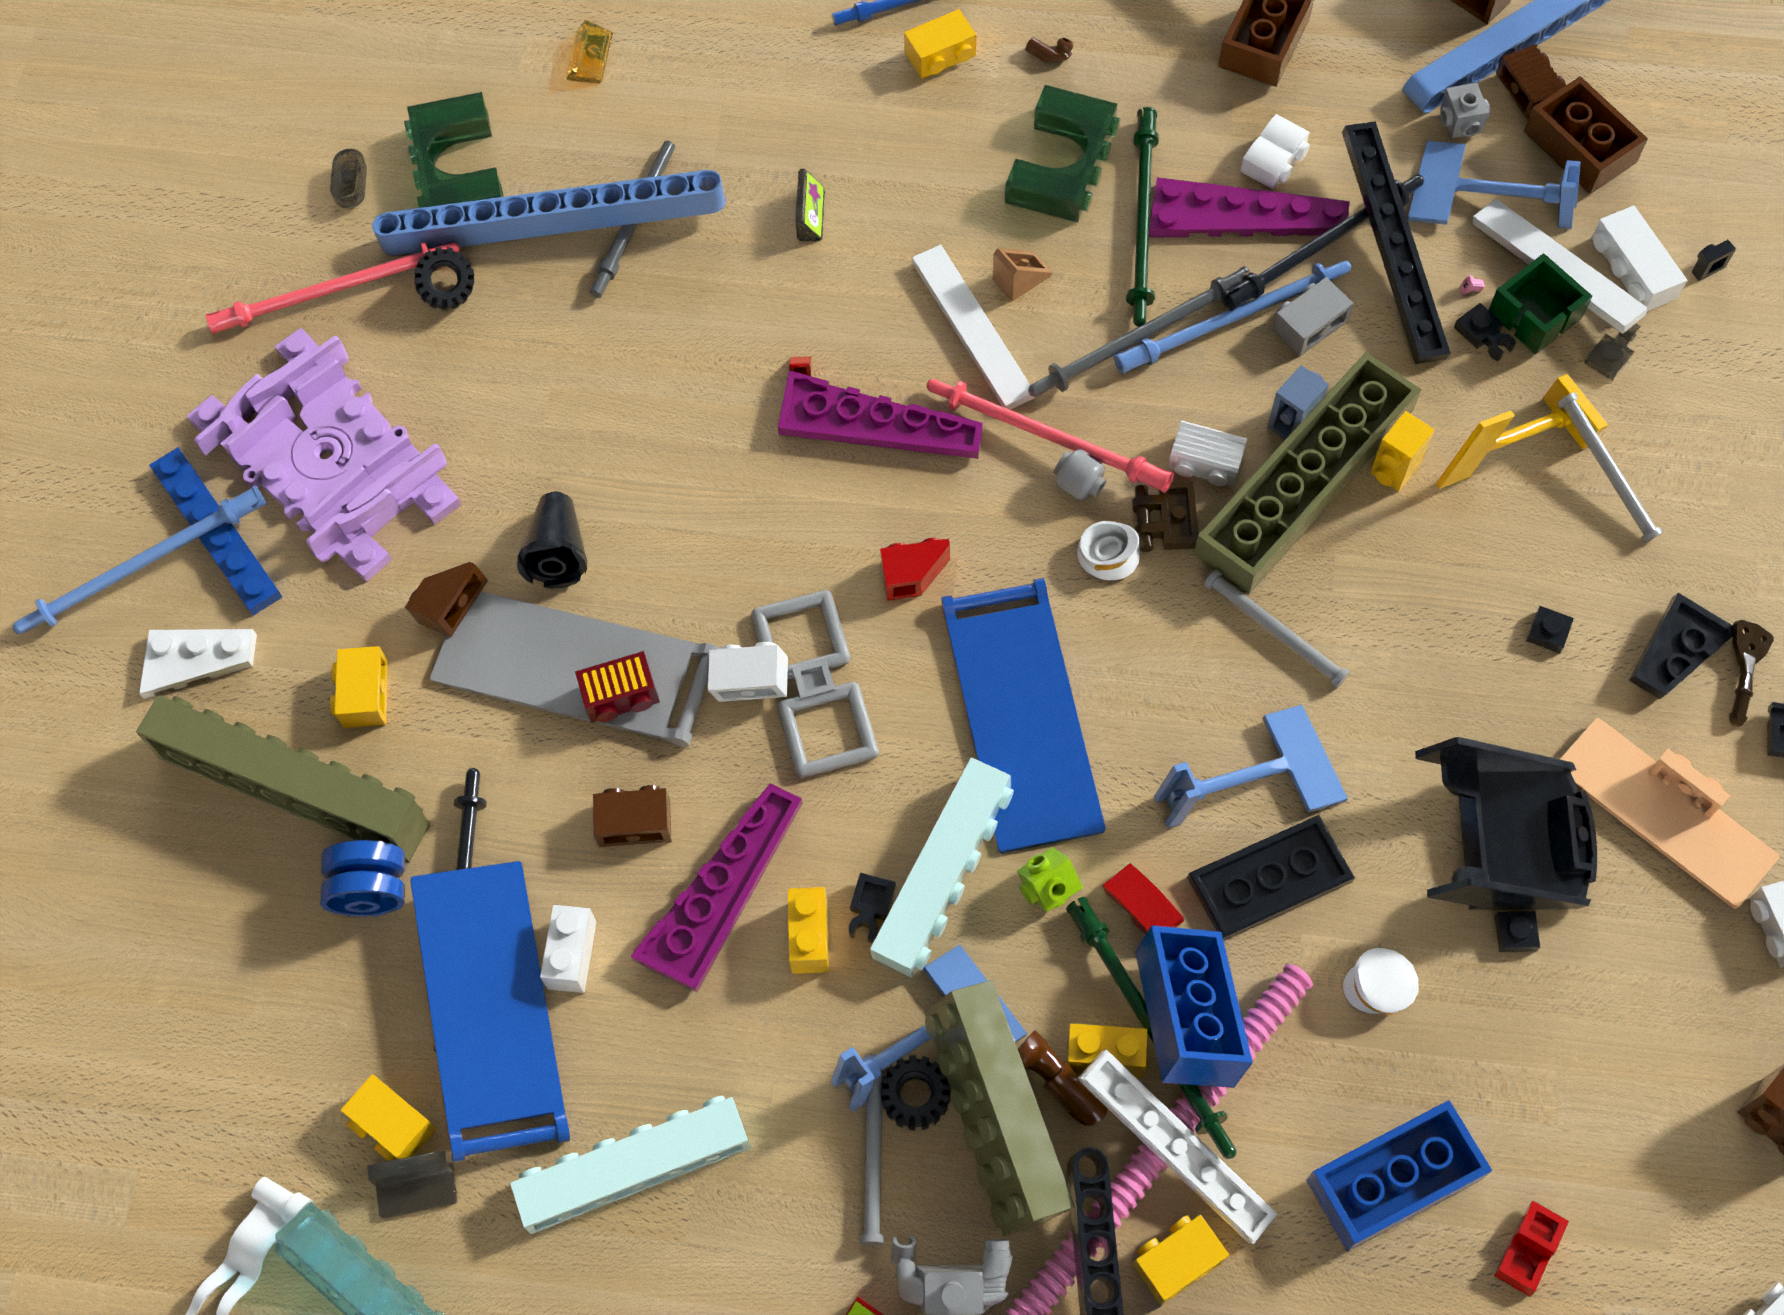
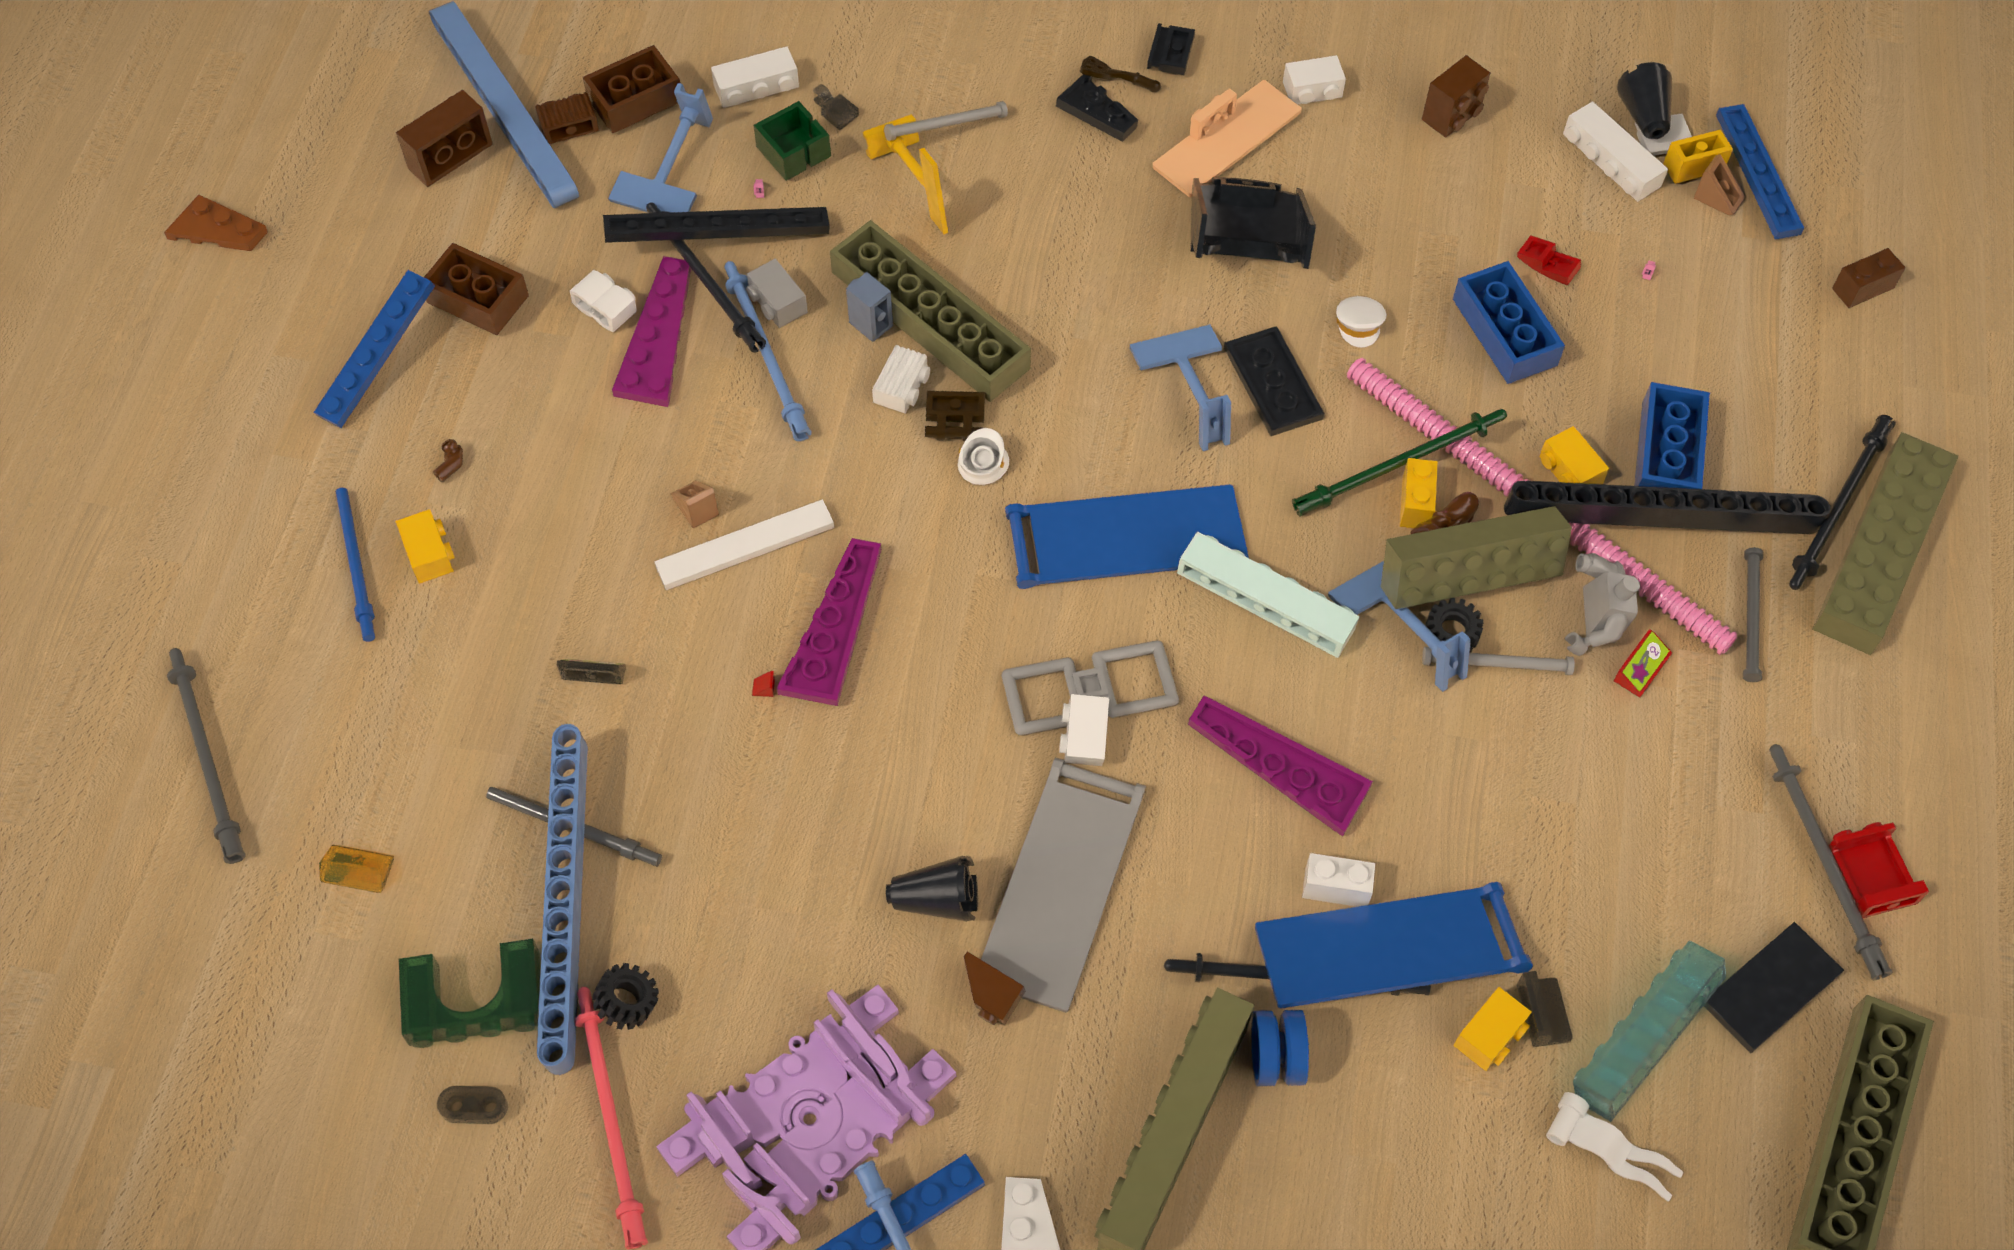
camera: 90 degrees left, 5 degrees down
yellow brick [330,646,388,728] -> none
light aqua brick [510,1096,751,1234] -> none
dark red brick [575,651,660,723] -> none
reddish brown brick [593,785,672,847] -> none
yellow brick [788,887,829,974] -> none
black plate [849,873,896,943] -> none
red slope [880,538,950,601] -> none
coral bar [926,379,1174,493] -> none
clear green arch [1005,85,1121,223] -> none
lime brick [1017,847,1083,912] -> none
dark grey bar [1028,266,1250,397] -> none
light grey head [1054,449,1107,501] -> none
white tile [1078,1049,1277,1244] -> none
red slope [1103,863,1184,934] -> none
dark green bar [1126,107,1159,327] -> none
blue brick [1135,925,1253,1088] -> none
light grey bar [1204,569,1350,688] -> none
yellow brick [1370,411,1435,491] -> none
light grey brick [1440,82,1490,138] -> none
black plate [1454,303,1516,361] -> none
white tile [1472,199,1648,334] -> none
black plate [1494,911,1541,952] -> none
black plate [1526,606,1574,653] -> none
black plate [1691,239,1736,281] -> none

